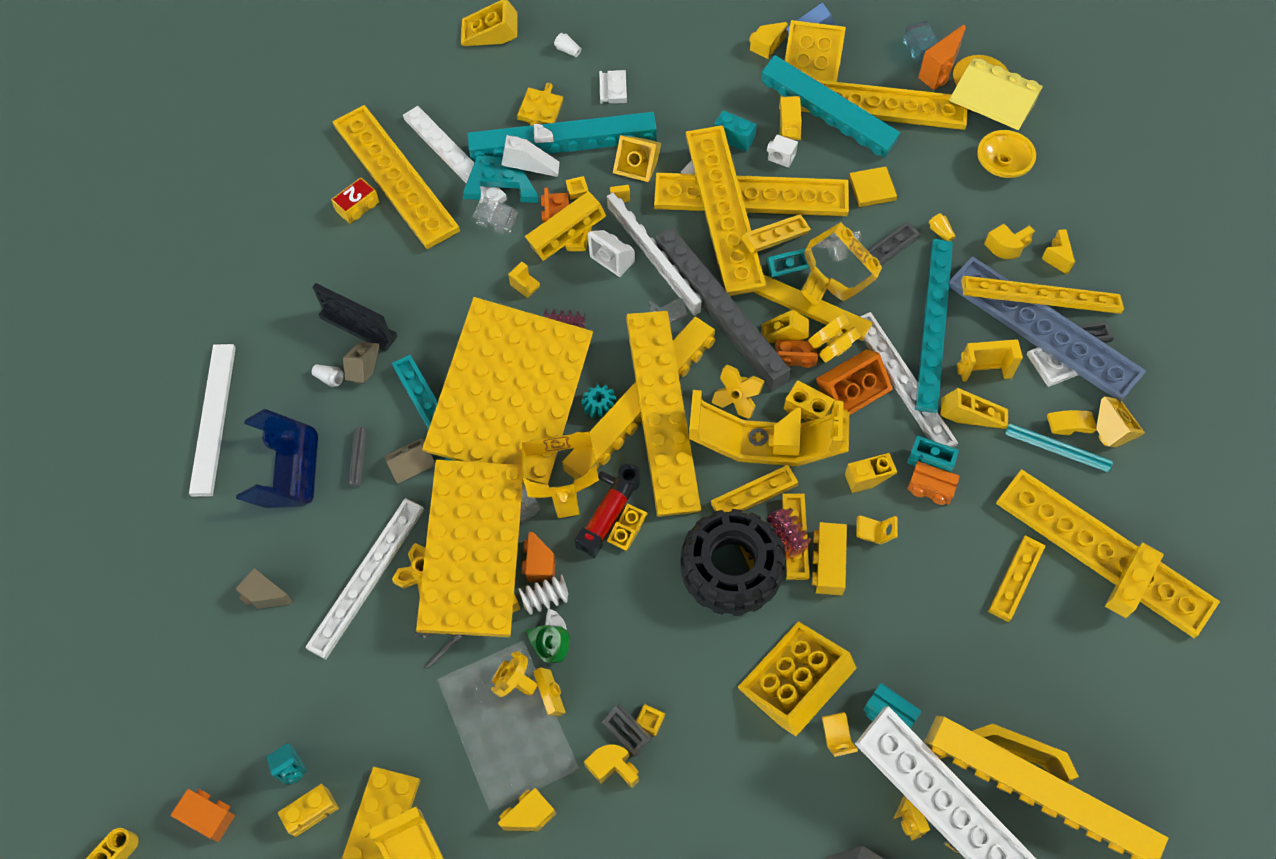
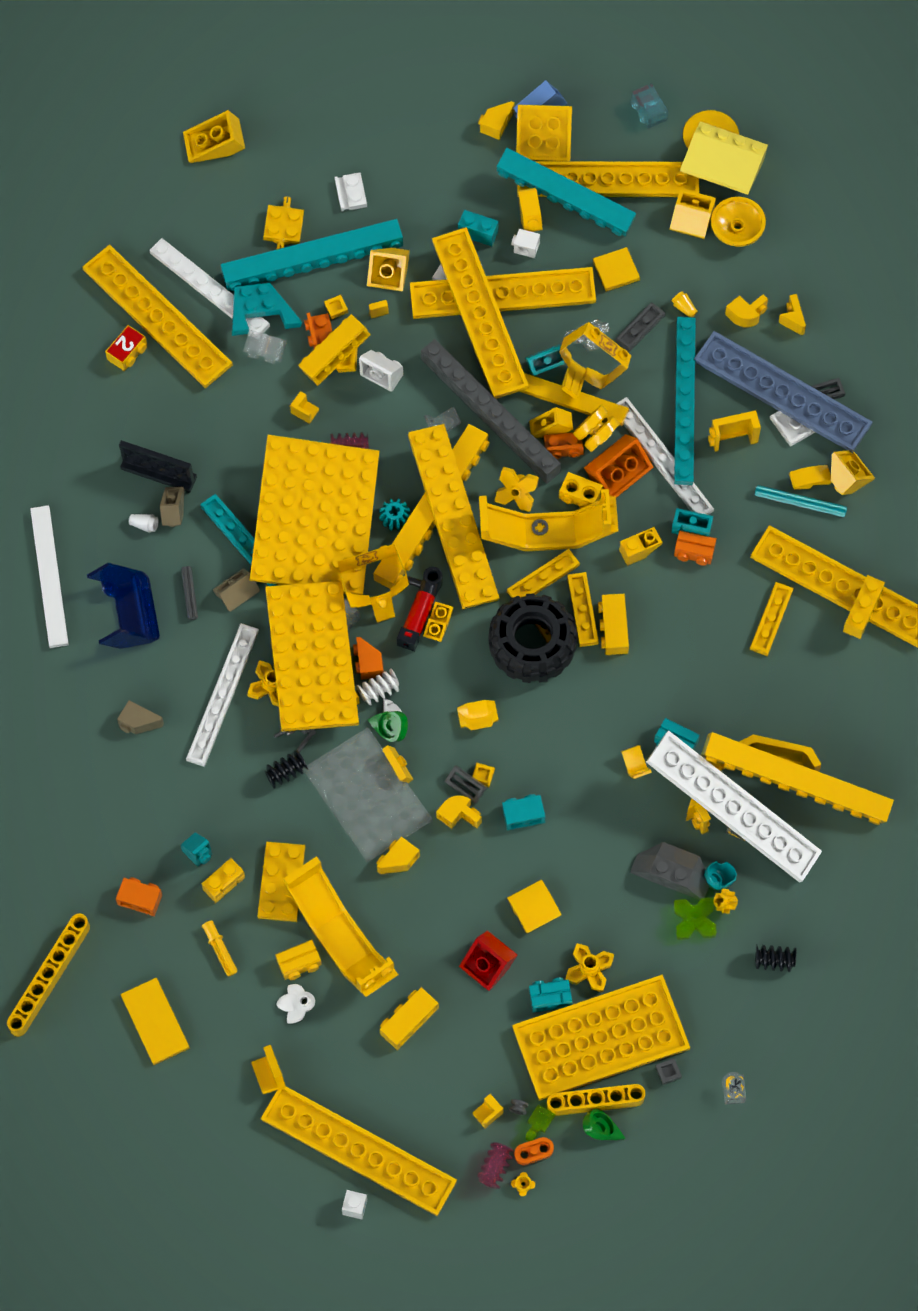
camera: 10 degrees left, 5 degrees up
yellow tile [491,651,538,697] -> none
white slope [501,135,559,177] -> none
white tile [534,124,554,143] -> none
white cone [554,33,582,57] -> none
white plate [607,193,702,316] -> none
yellow slope [738,621,857,737] -> none
yellow plate [741,214,811,253] -> none
clear pink piece [766,508,812,558] -> none
yellow slope [769,407,801,456] -> none
yellow bracket [856,515,898,545] -> none
orange slope [918,24,966,90] -> none
yellow slope [941,388,1008,429] -> none
yellow tile [961,276,1124,314] -> none
none -> black piece [265,750,308,789]
none -> yellow slope [457,700,499,730]
none -> teal brick [502,794,545,830]
none -> yellow slope [670,189,716,239]

